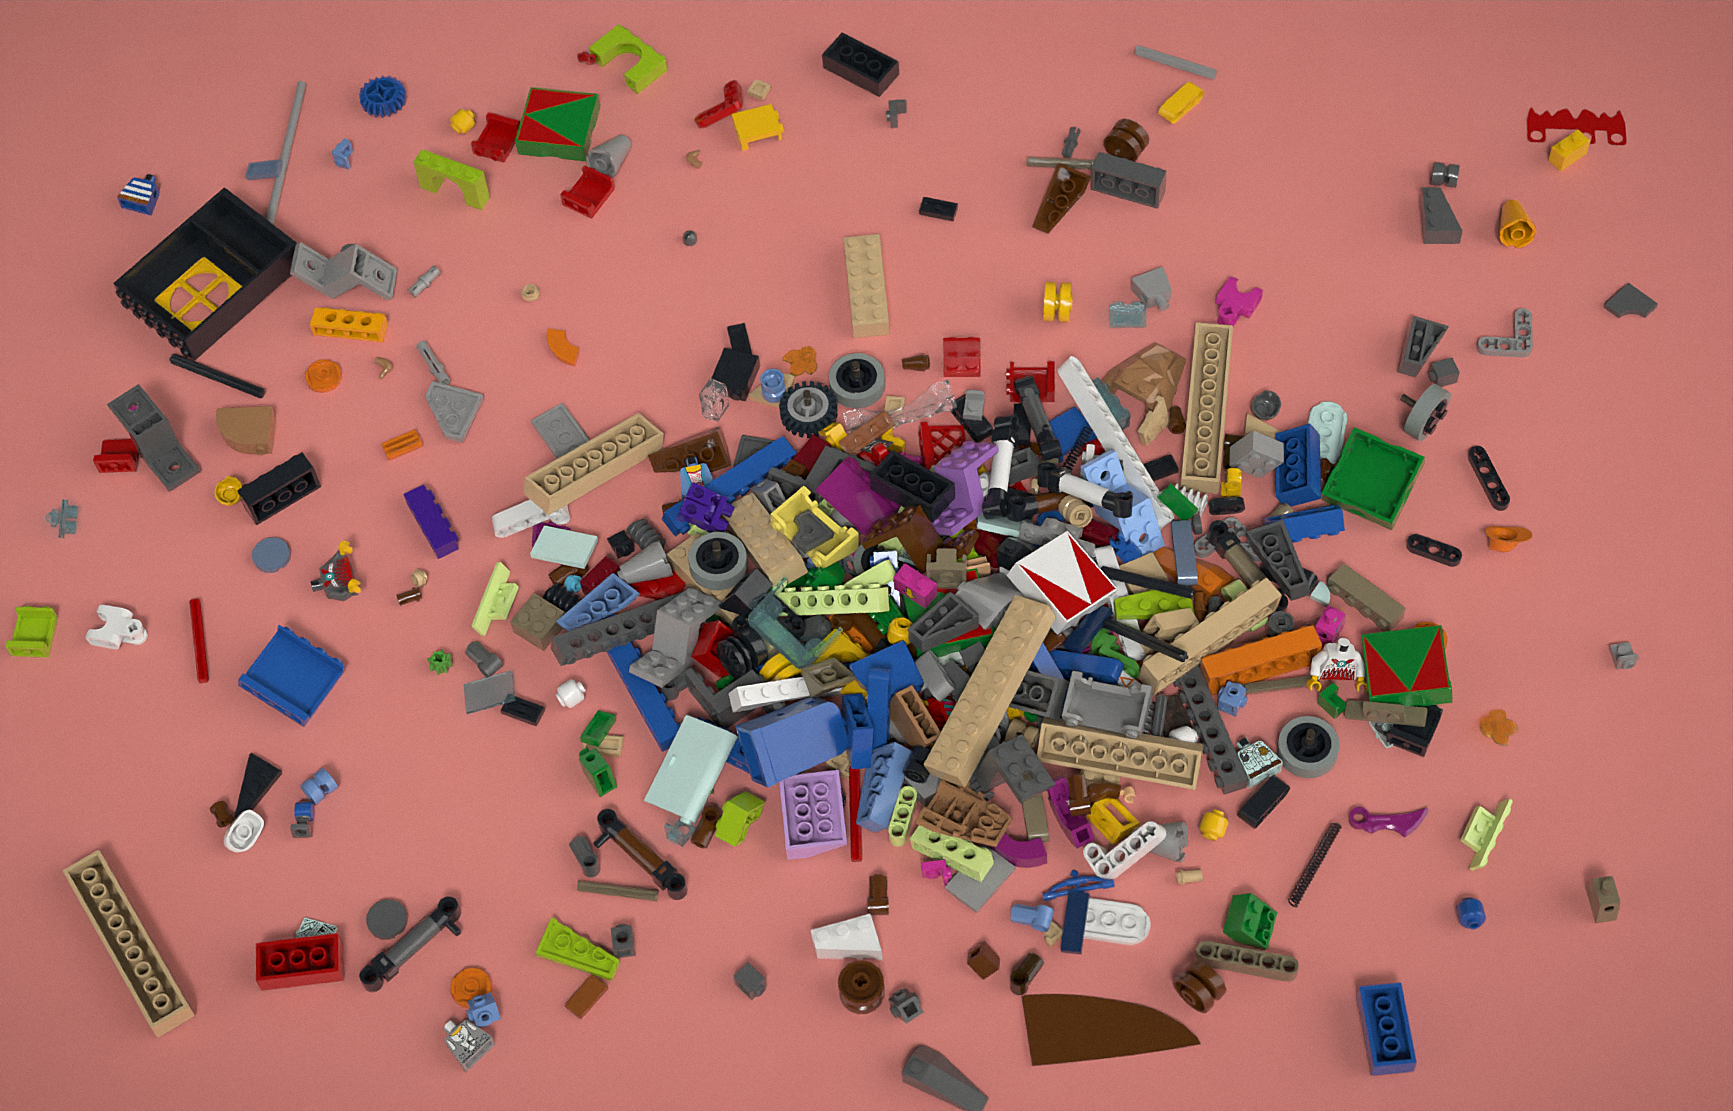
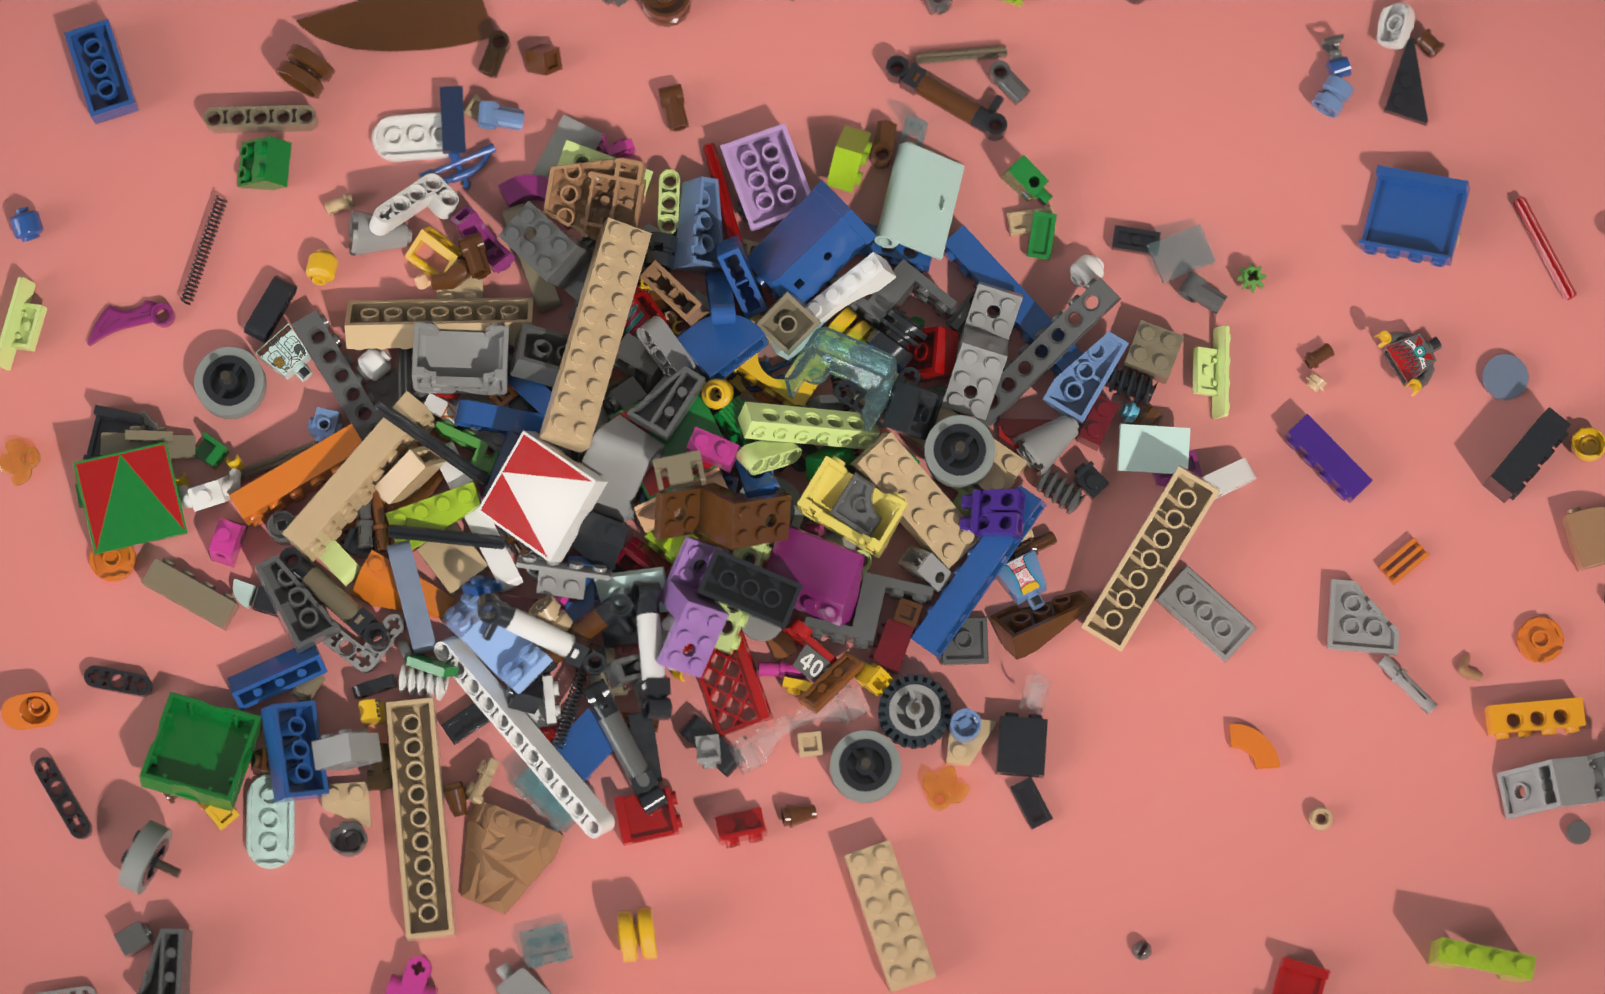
camera: 160 degrees right, 20 degrees up
light grey pin [408,265,441,298] -> none
white wedge [811,914,883,960] -> none
tan wheel [1005,719,1041,750] -> none

